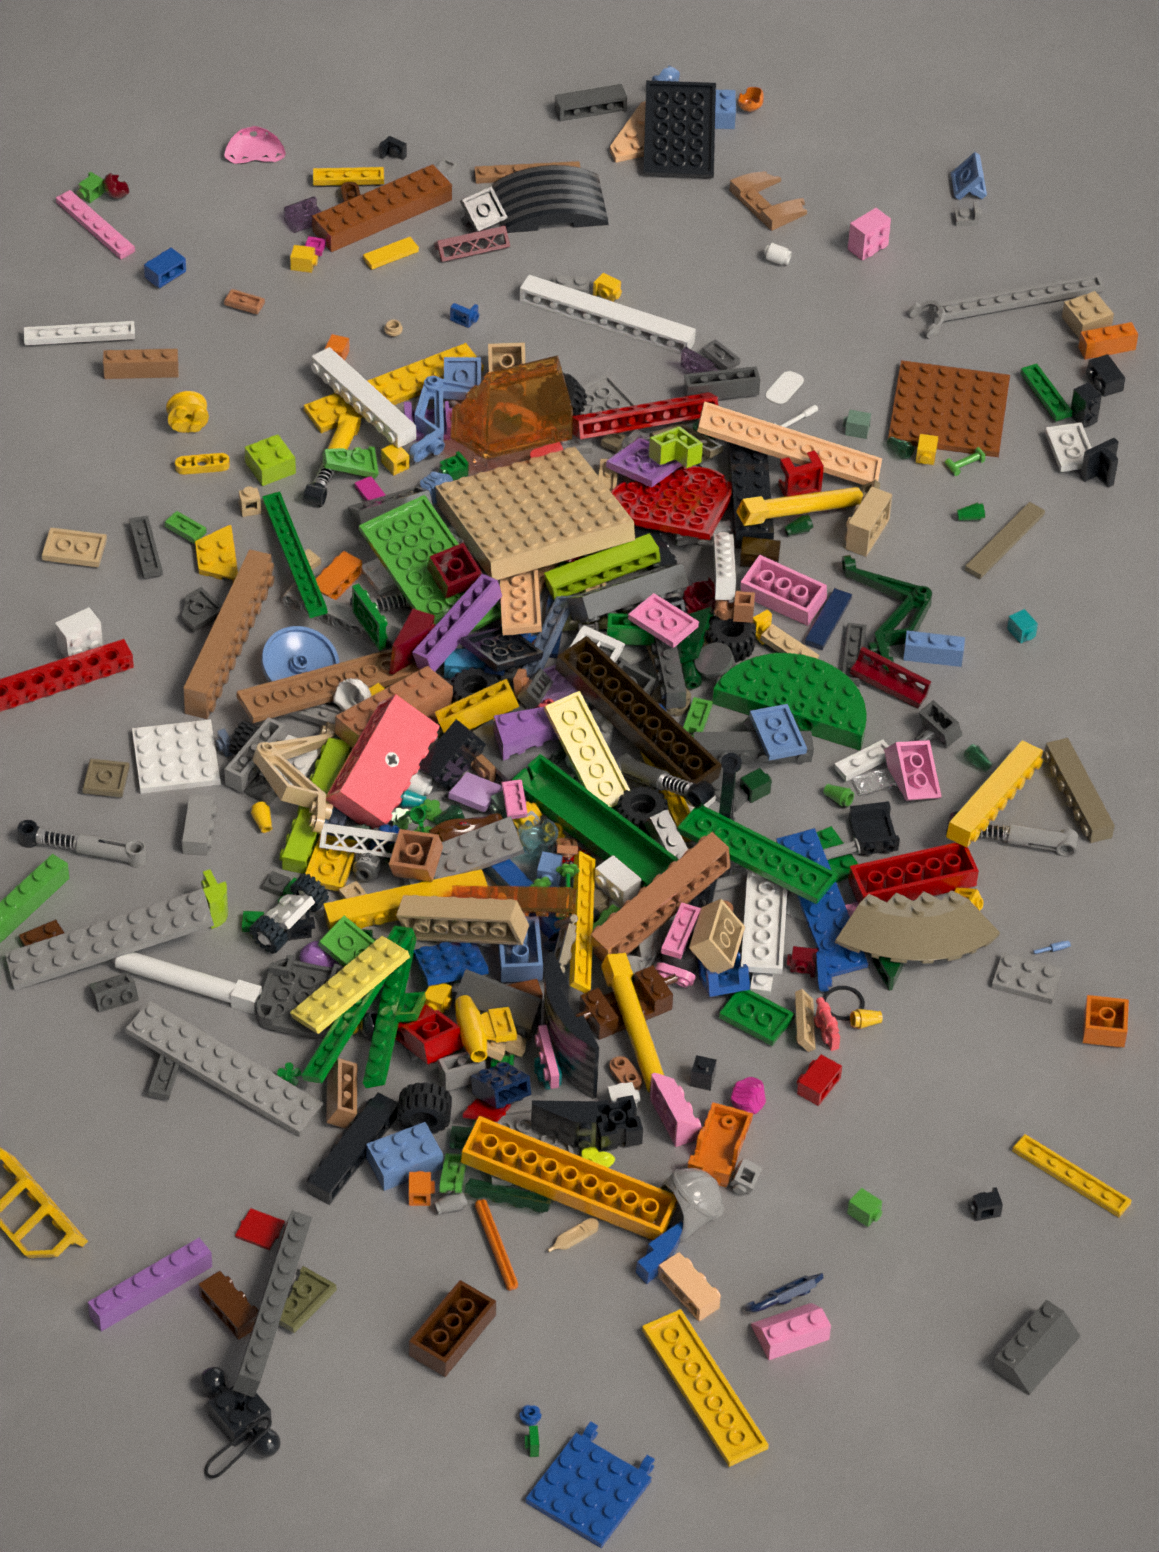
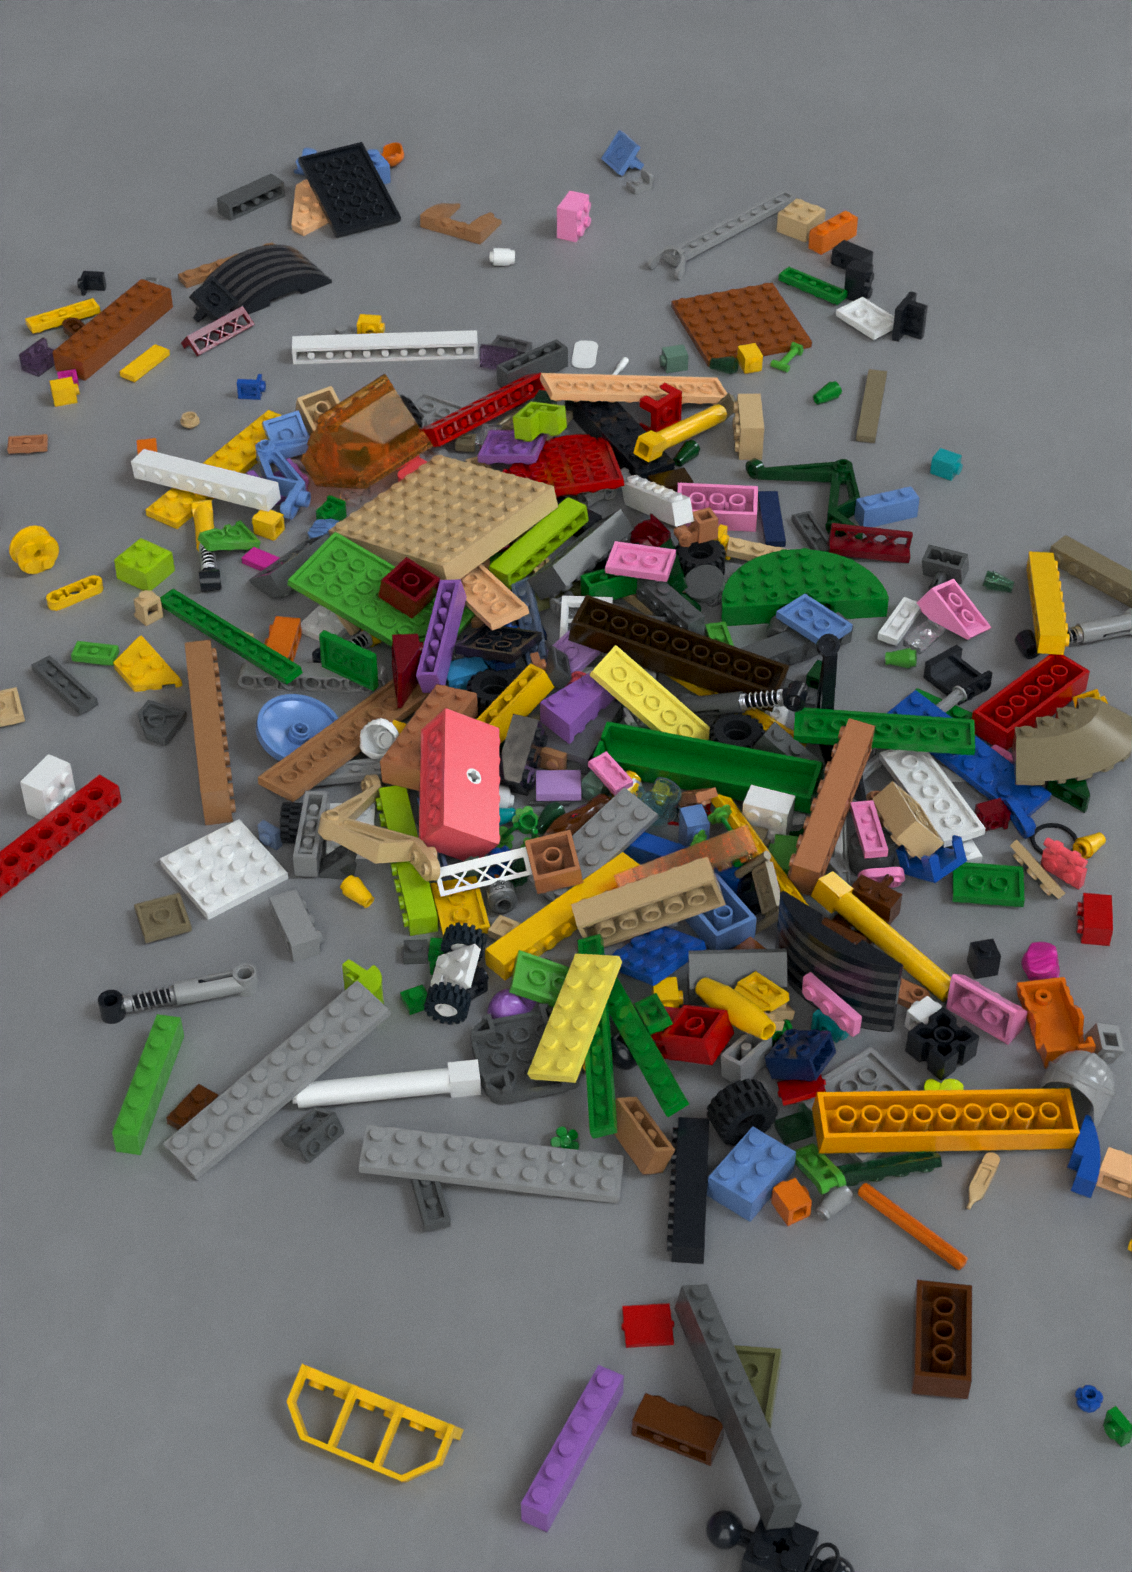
camera: 25 degrees left, 5 degrees down
black slope [531,1100,596,1148] -> none

